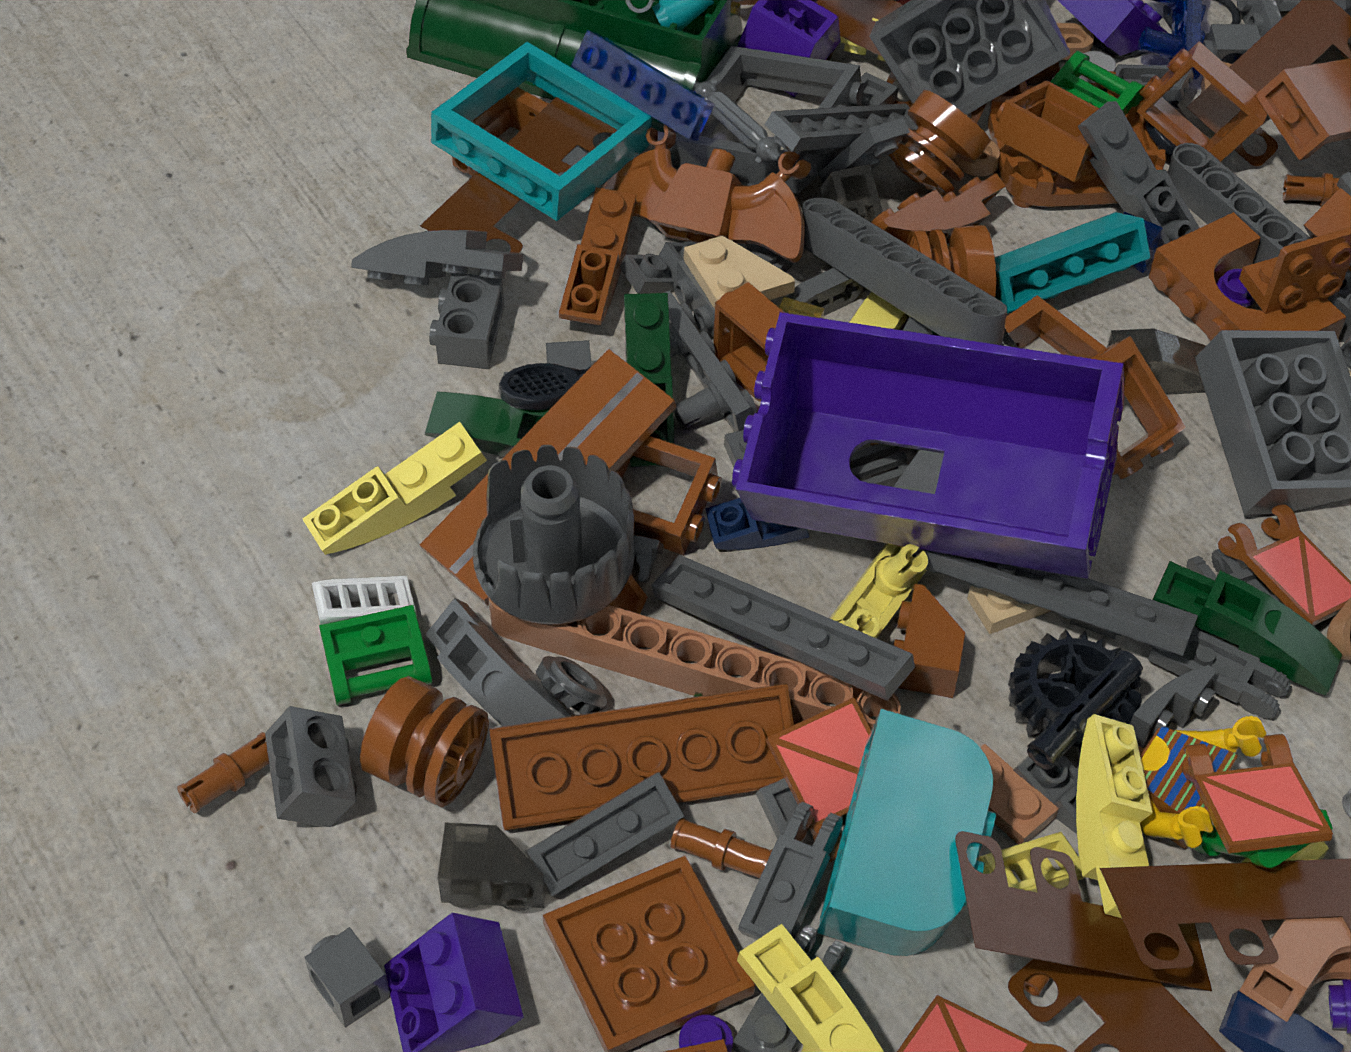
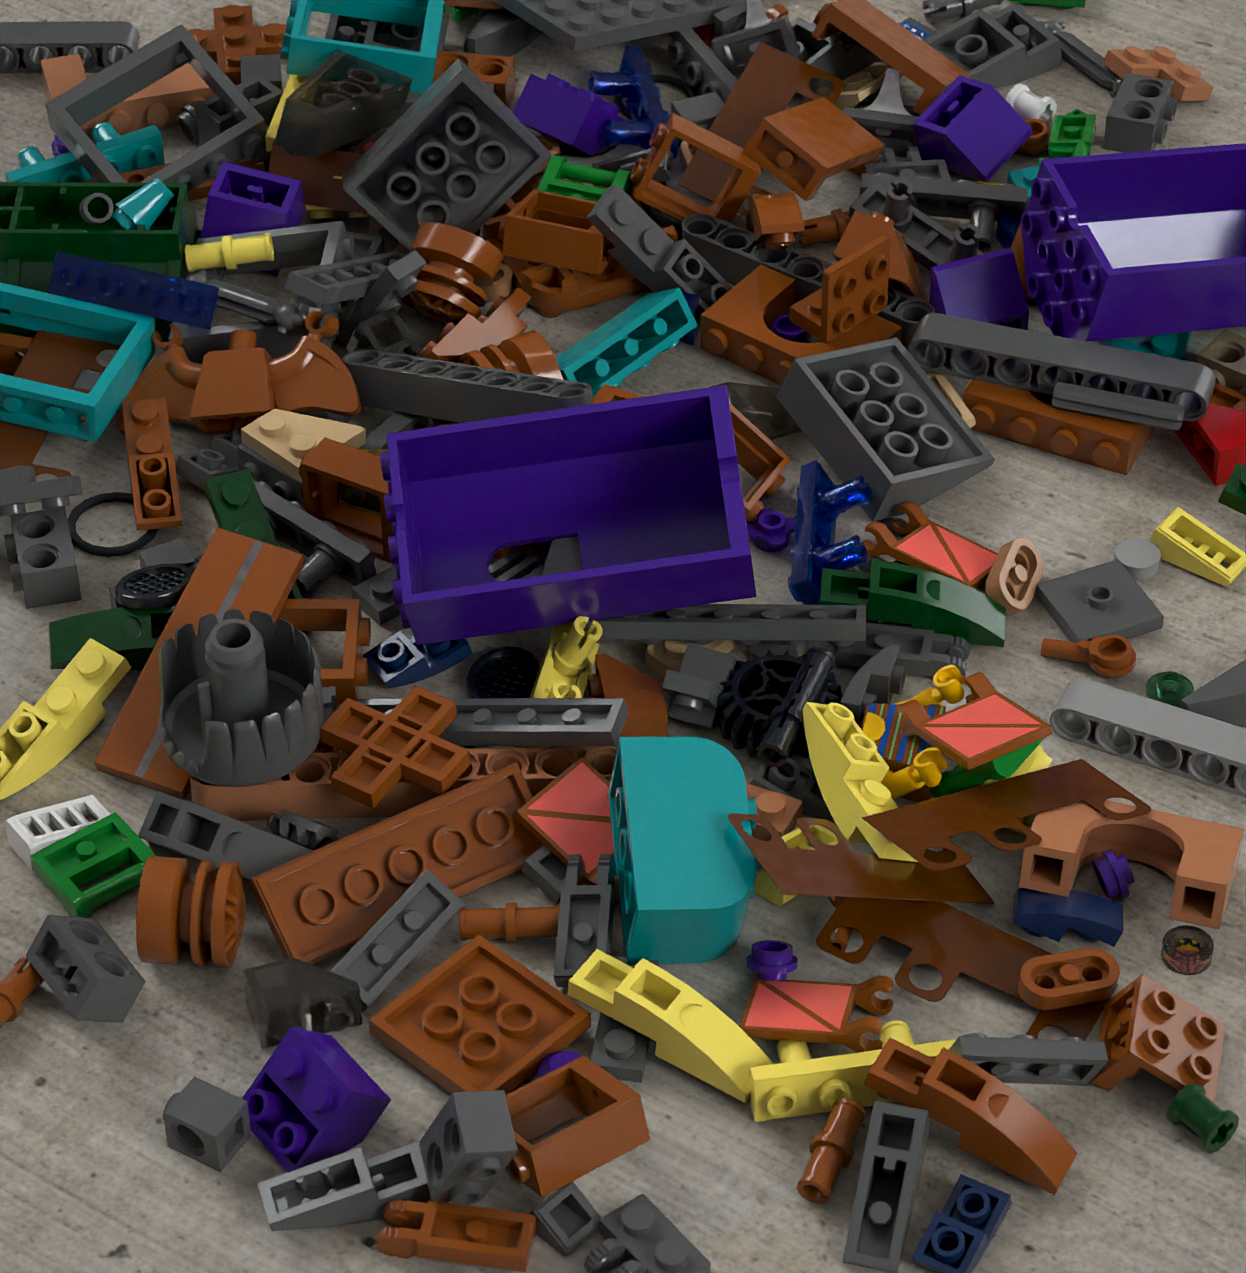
camera: 20 degrees left, 10 degrees down
none -> black piece [68,492,158,557]
none -> light yellow pin [185,233,274,272]
none -> dark orange plate [320,685,471,808]
none -> black piece [463,646,540,748]
none -> dark grey brick [662,644,737,729]
none -> dark orange slope [746,192,805,249]
none -> dark purple plate [746,940,798,981]
none -> dark purple plate [747,509,799,552]
none -> clear blue plate [788,460,872,605]

